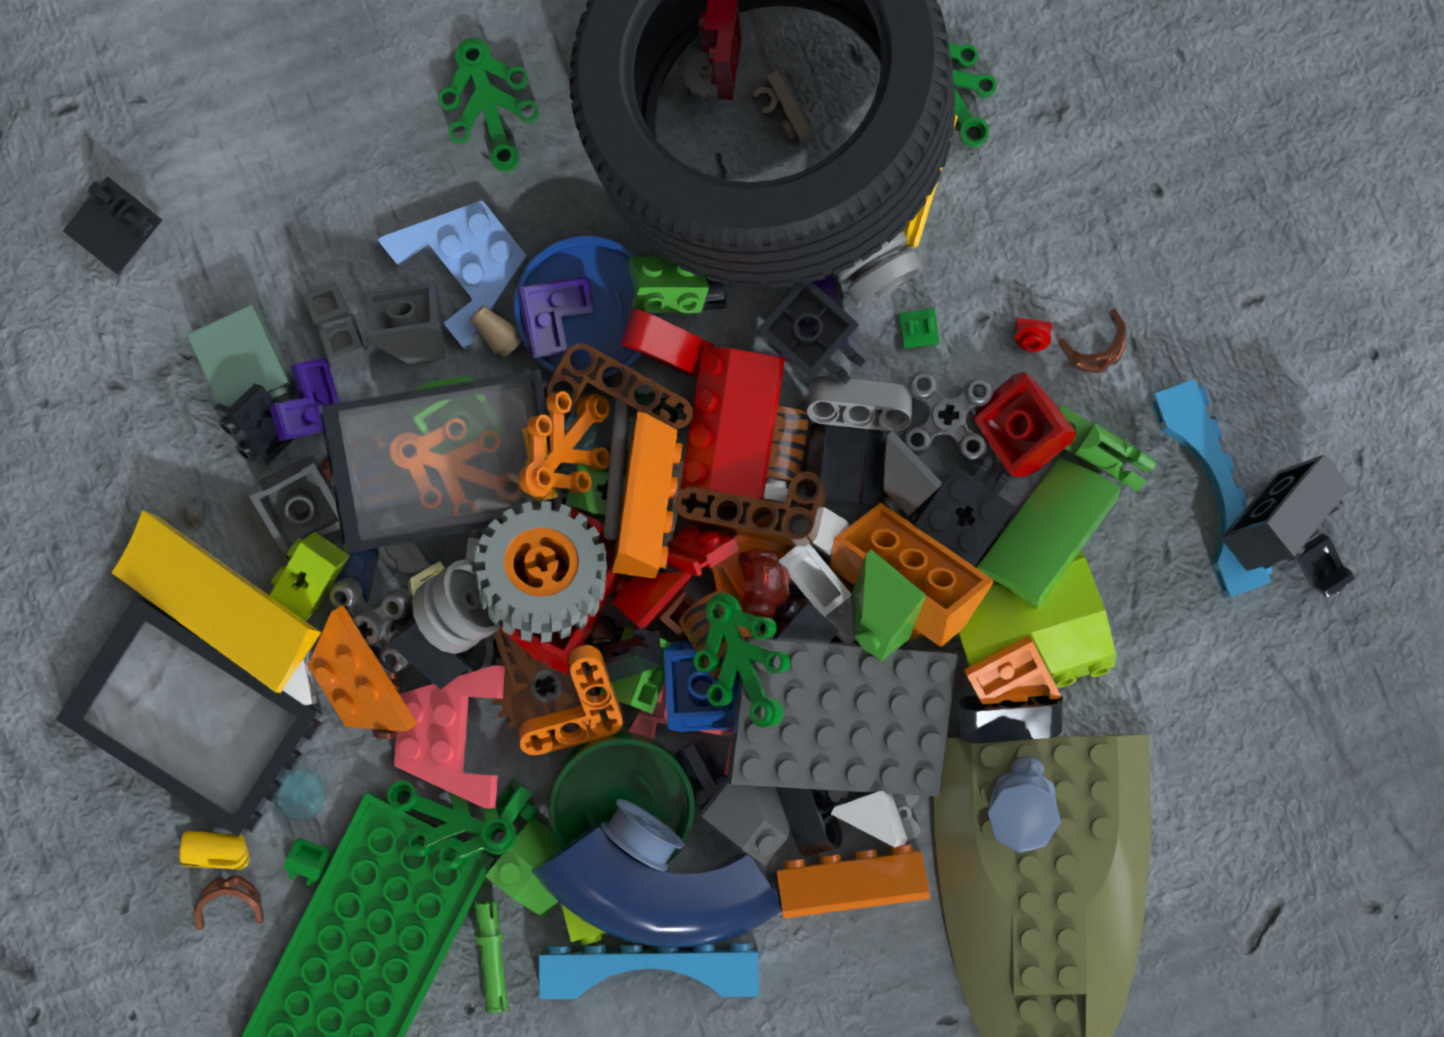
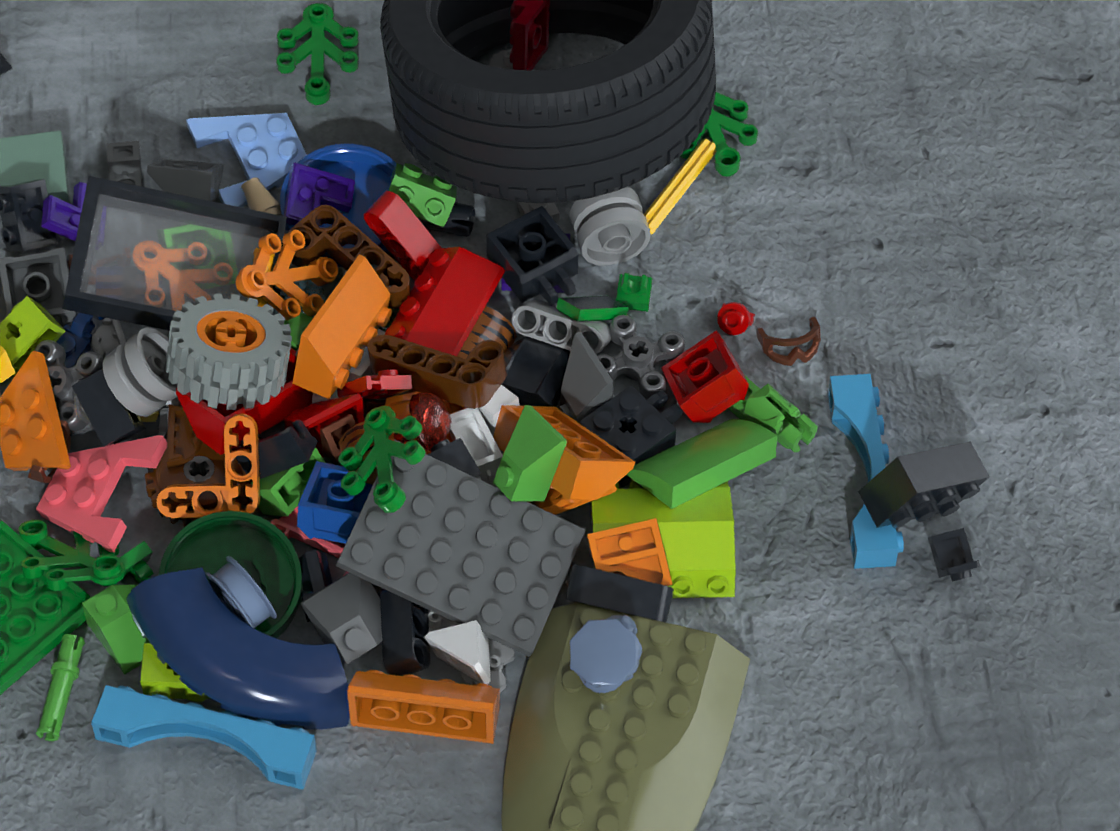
camera: 10 degrees right, 30 degrees down
none -> tile [556,295,629,322]

